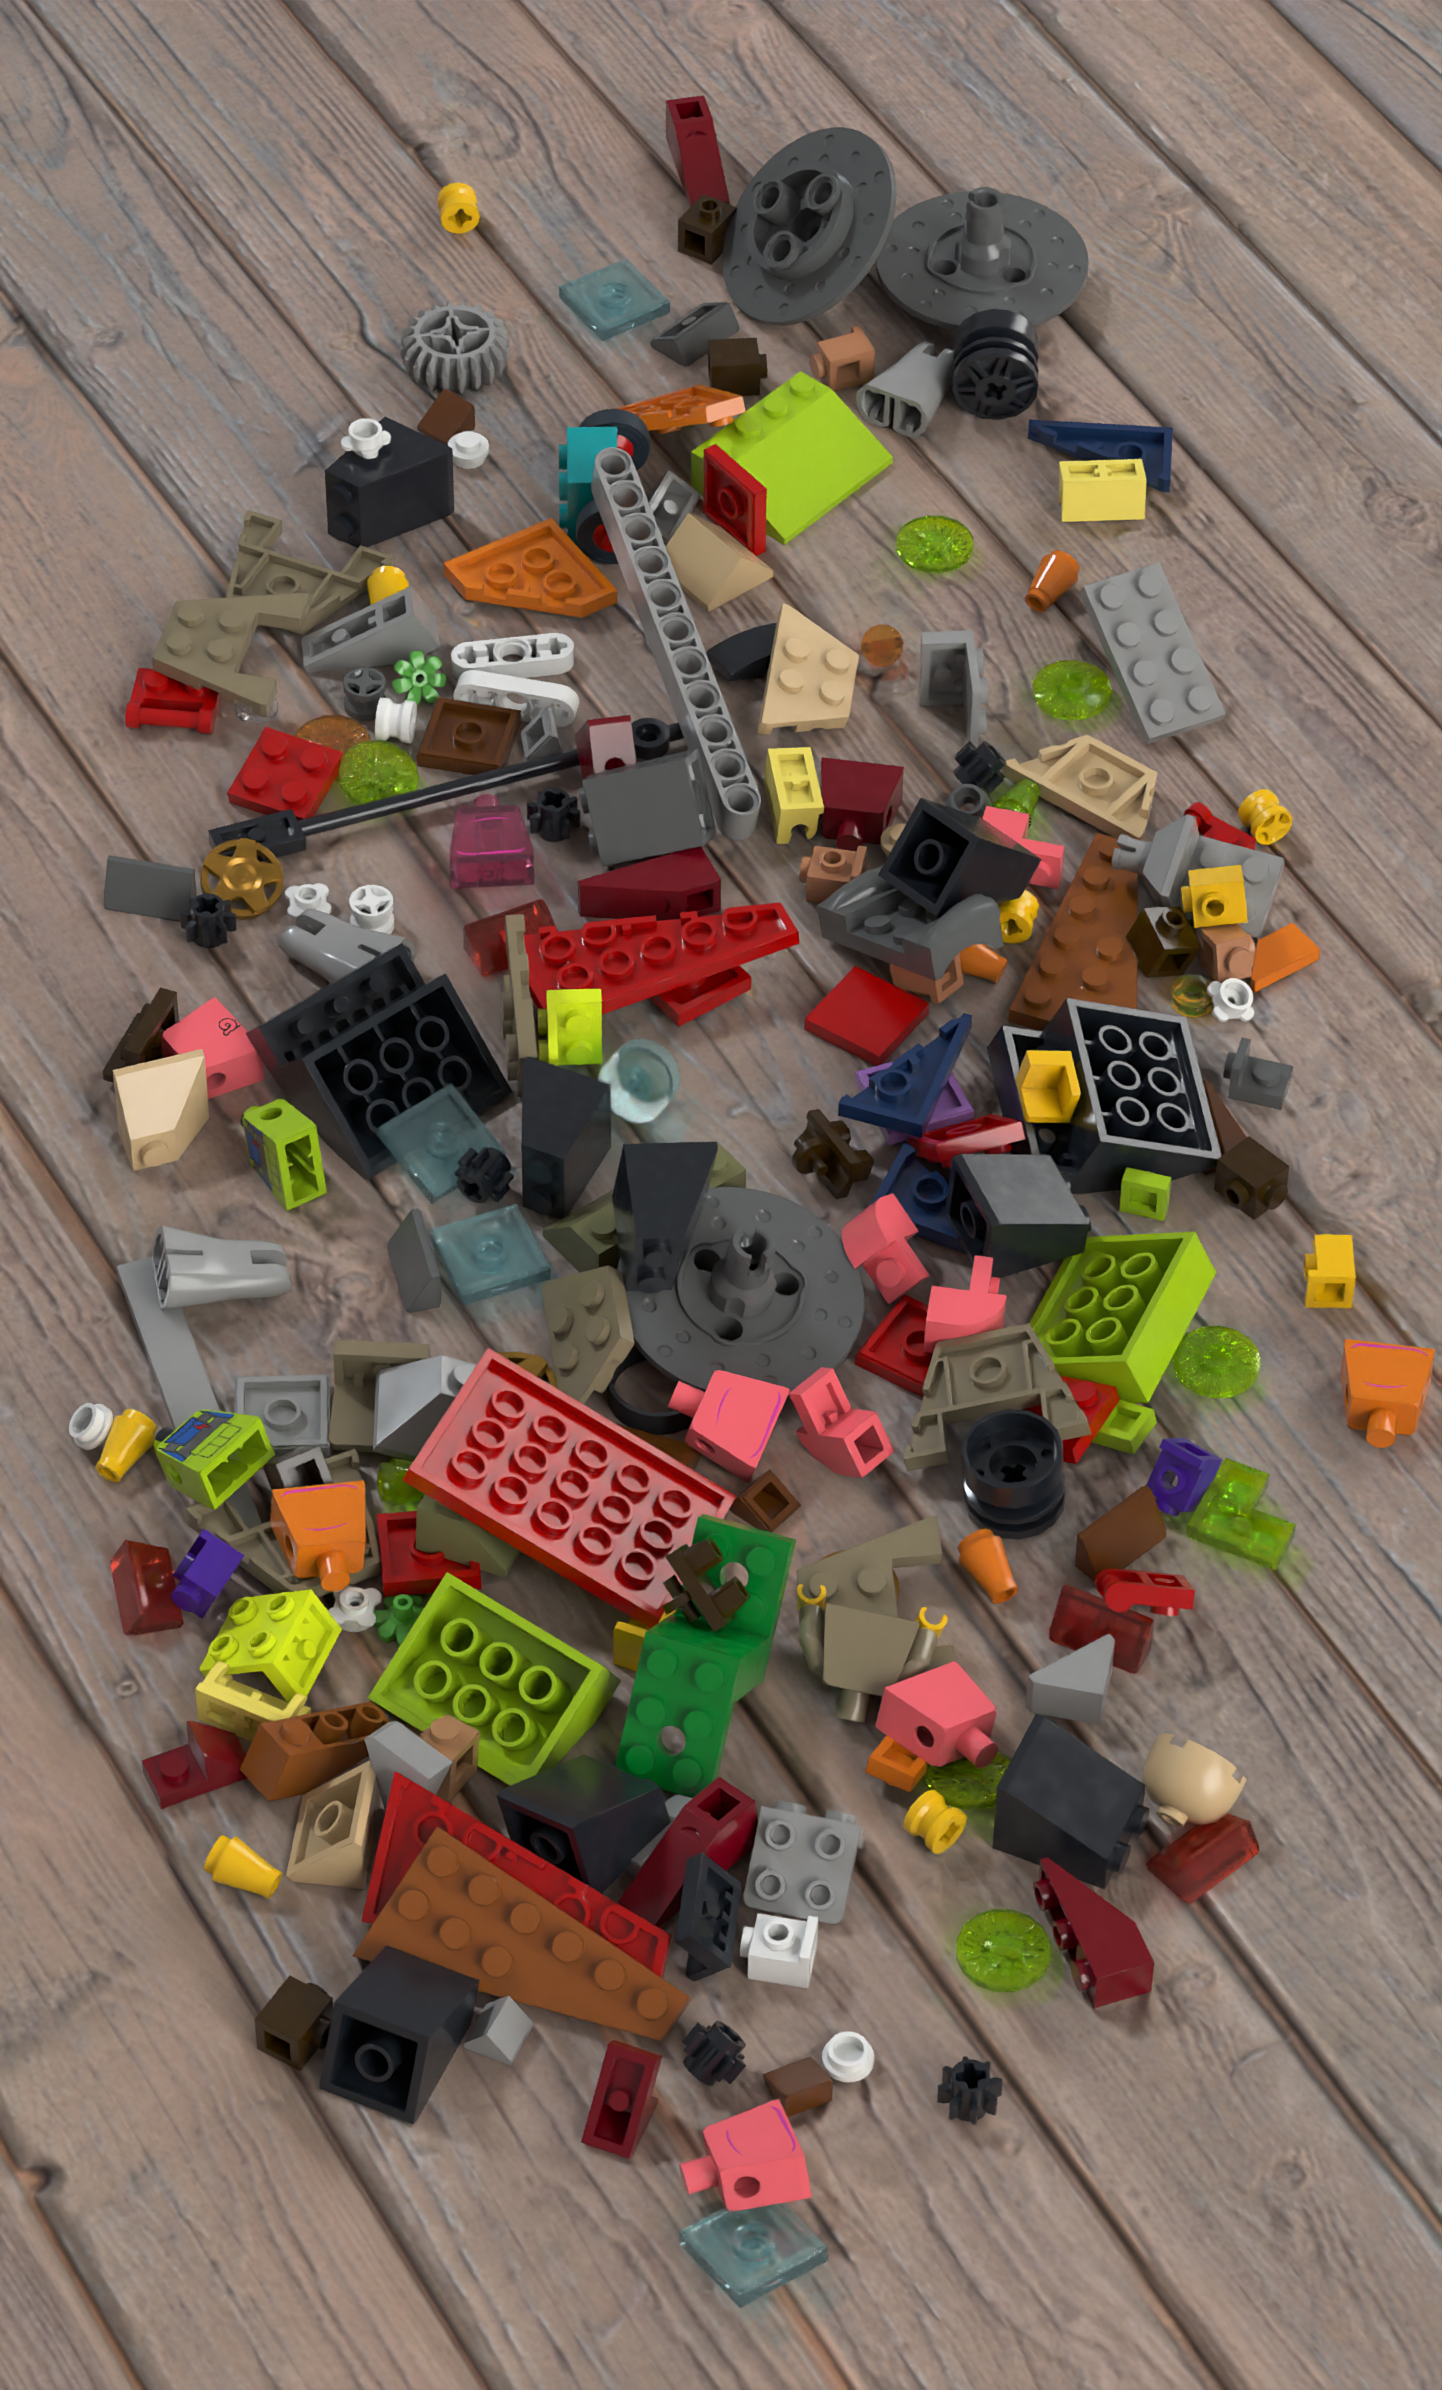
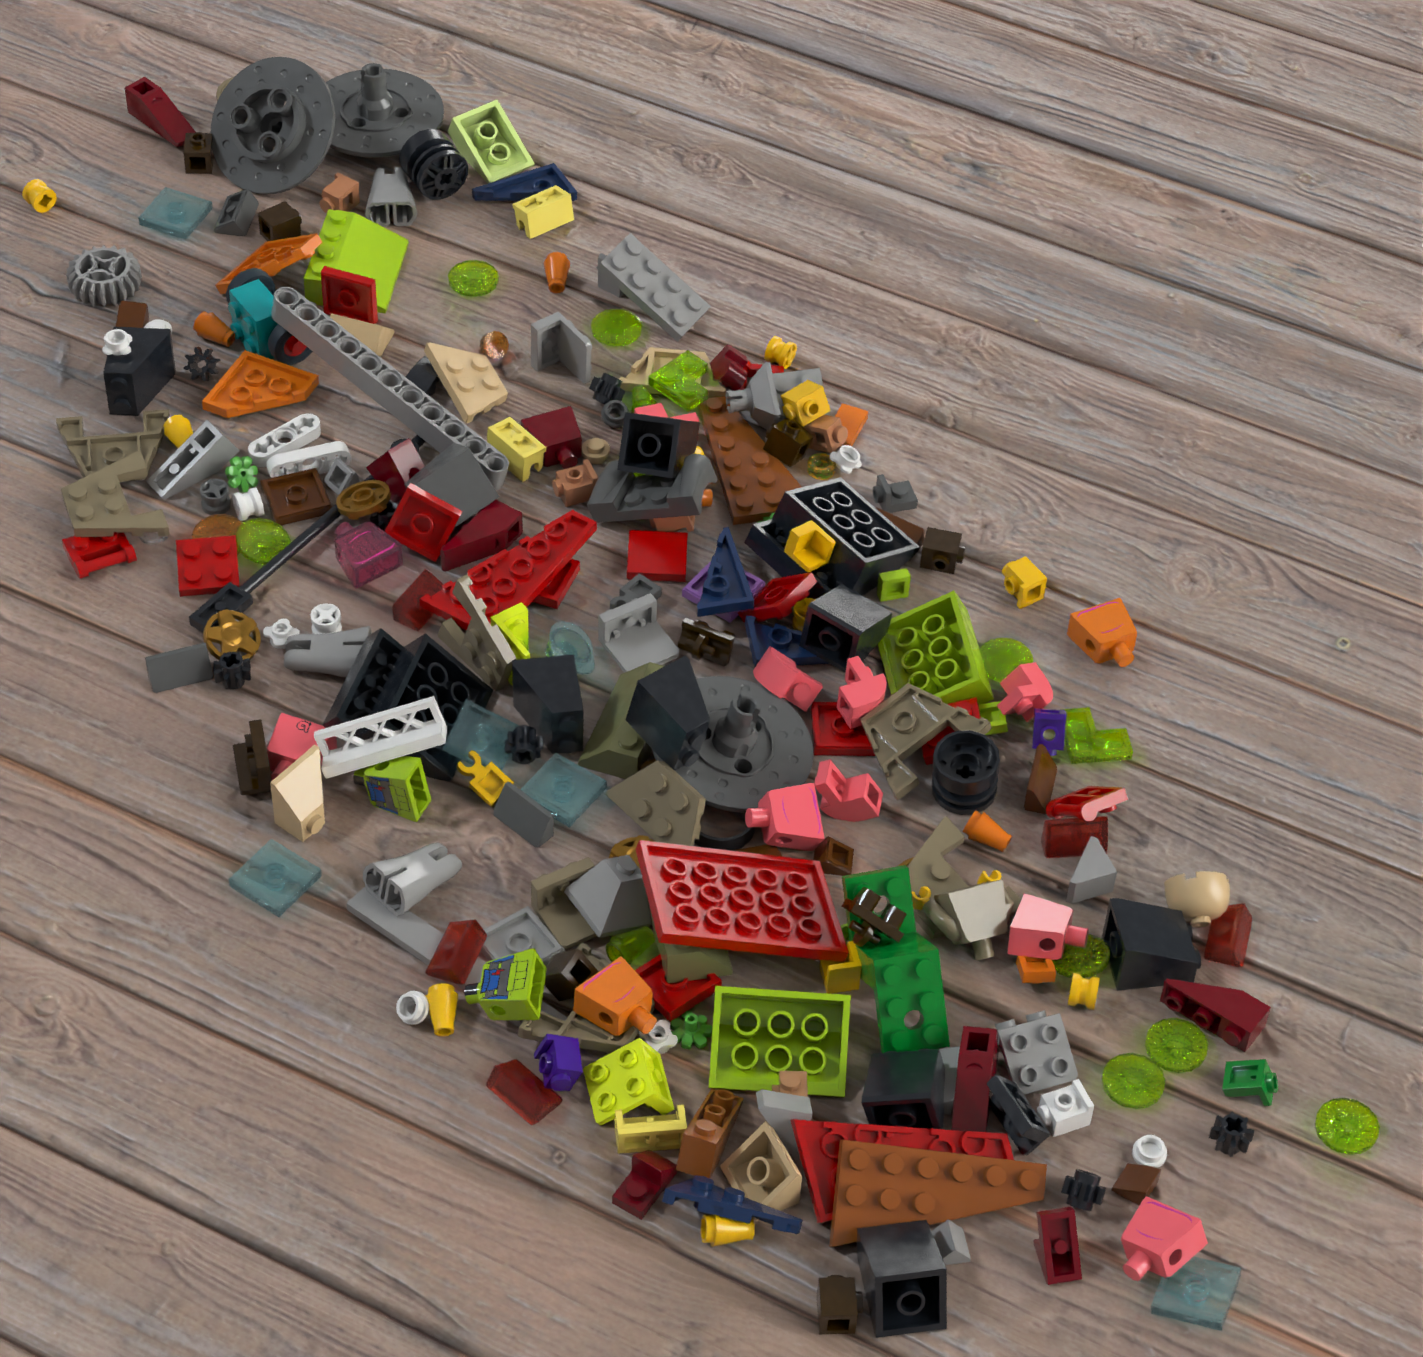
camera: 35 degrees left, 0 degrees up
none -> black gear [184,347,220,382]
none -> orange cone [193,311,235,347]
none -> clear light blue plate [228,839,322,917]
none -> white fence [314,696,447,779]
none -> pearl gold wheel [336,480,391,520]
none -> red plate [384,483,463,562]
none -> clear red slope [425,919,487,985]
none -> yellowish green slope [448,100,535,184]
none -> yellow plate [457,750,514,807]
none -> light grey bracket [598,593,679,673]
none -> dark grey plate [610,573,662,609]
none -> clear neon green plate [648,350,708,412]
none -> dark blue wing [662,1176,803,1234]
none -> dark red leg [710,344,748,391]
none -> coral brick [997,662,1053,722]
none -> clear neon green wheel [1101,1053,1166,1109]
none -> green bracket [1222,1059,1278,1106]
none -> clear neon green wheel [1315,1098,1380,1155]

